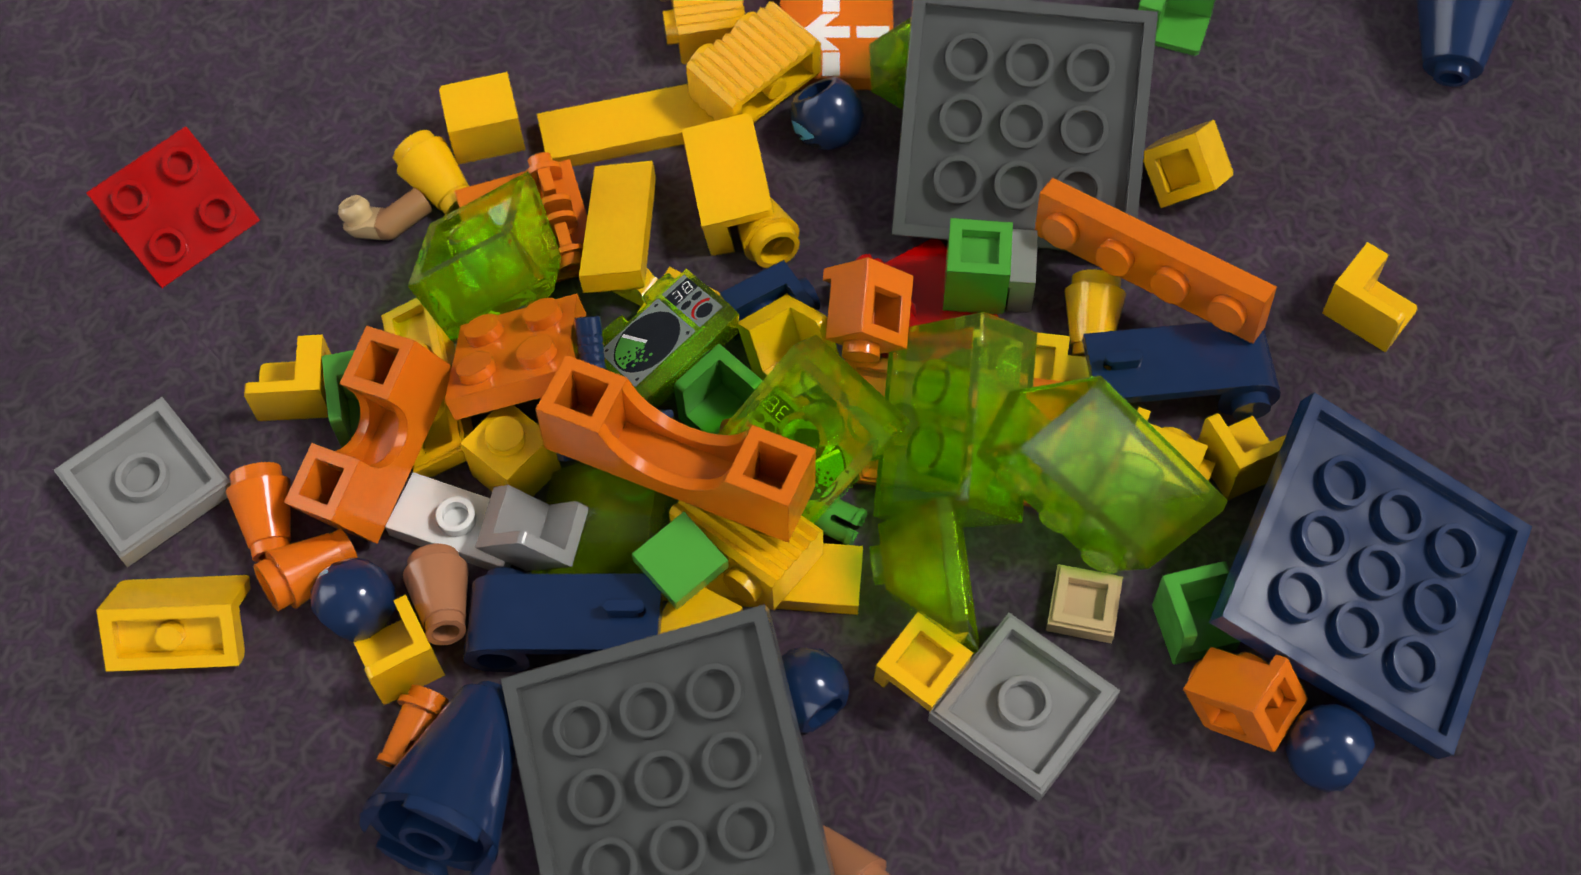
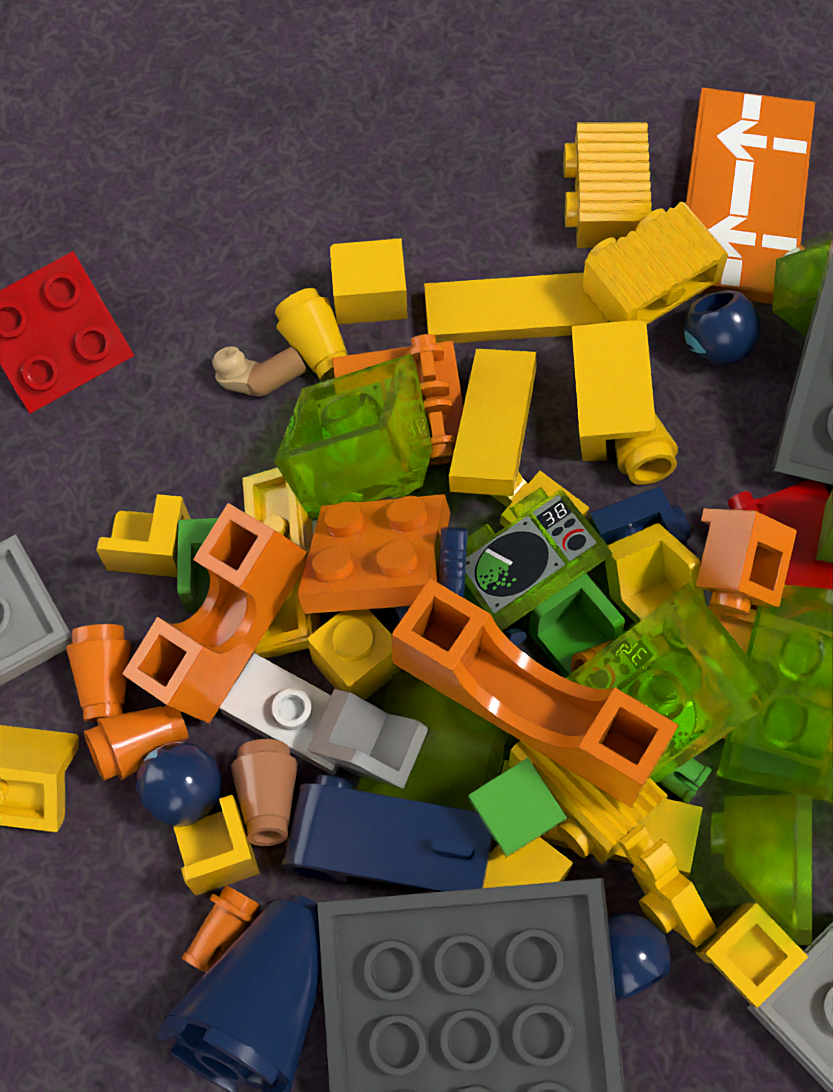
camera: 10 degrees right, 5 degrees up
none -> yellow plate [619,823,717,948]

